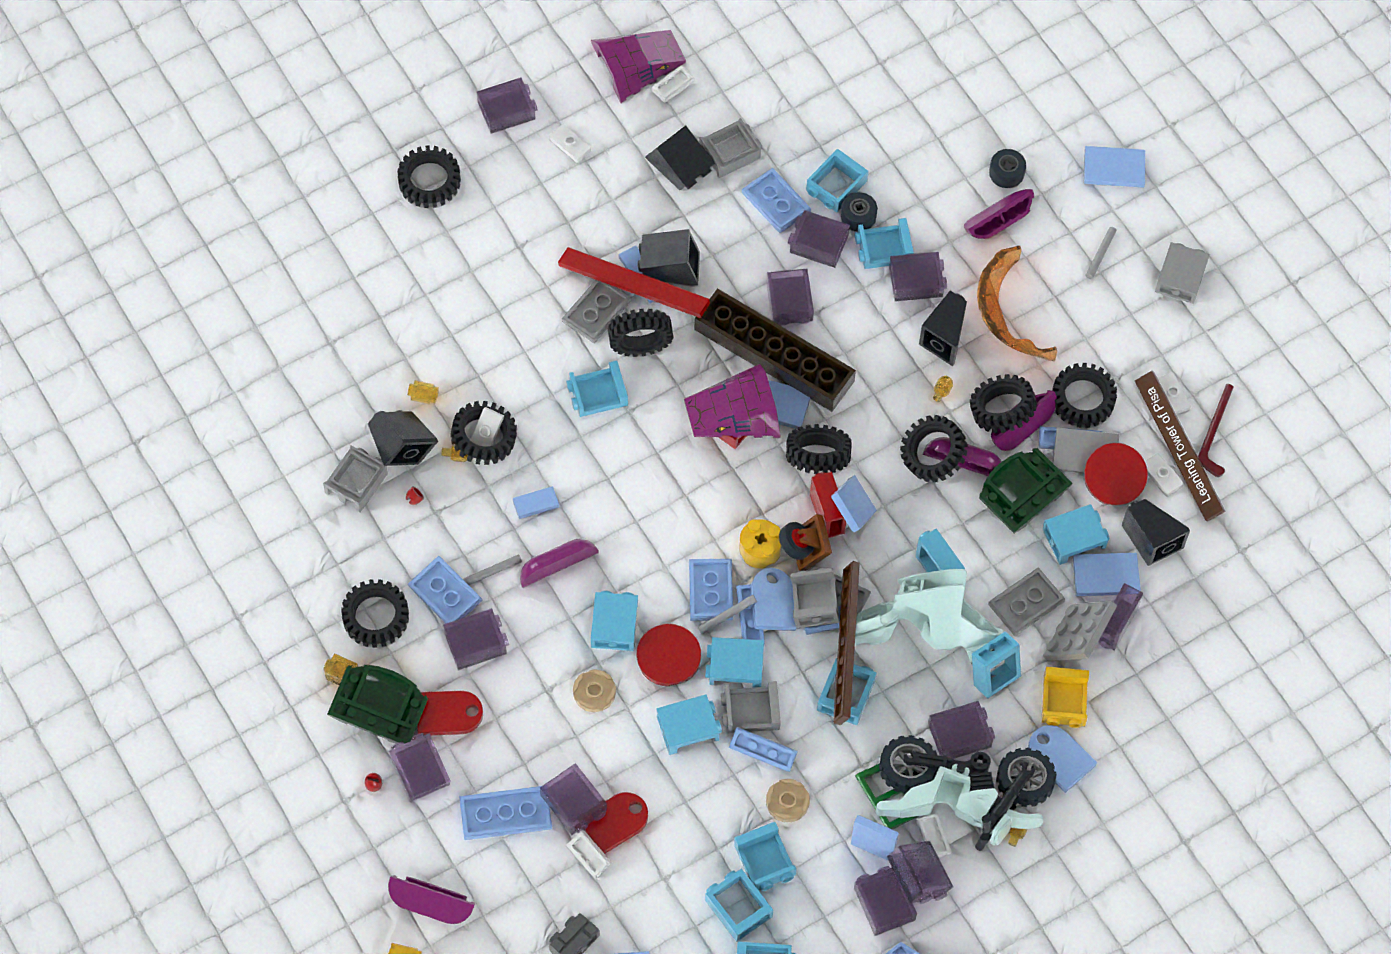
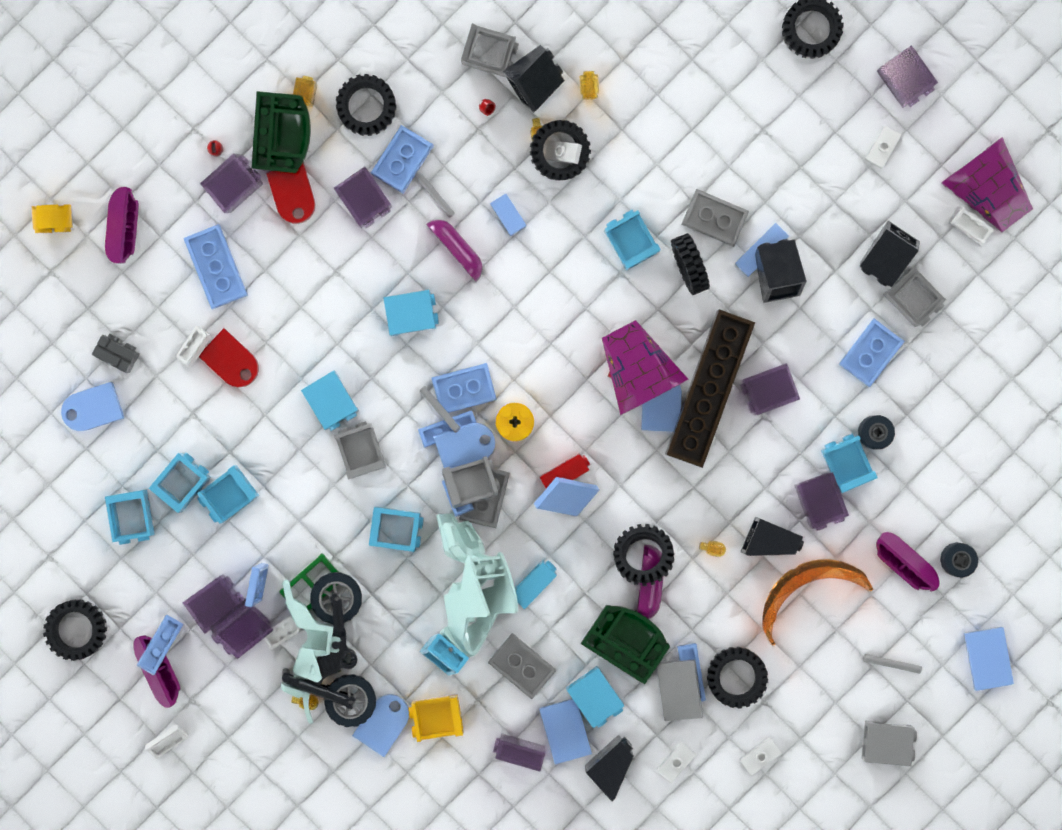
camera: 80 degrees right, 25 degrees up
clear purple brick [540,763,607,836] -> none
red tile [558,247,710,318] -> none
tan tile [573,669,616,712] -> none
red tile [636,624,701,686] -> none
medium azure panel [705,637,764,688] -> none
light blue tile [729,727,798,772] -> none
tan tile [766,779,810,822] -> none
plate [779,514,832,571] -> none
black tyre [786,424,852,474] -> none
clear purple brick [788,210,850,268] -> none
medium azure window [806,149,869,212] -> none
reddish brown tile [833,561,860,726] -> none
clear purple brick [928,701,995,759] -> none
black tyre [969,374,1037,433] -> none
magenta brick [991,390,1057,451] -> none
light grey plate [1043,601,1117,661] -> none
red tile [1084,443,1148,506] -> none
reddish brown tile [1135,371,1226,522] -> none
dark red piece [1198,384,1234,478] -> none

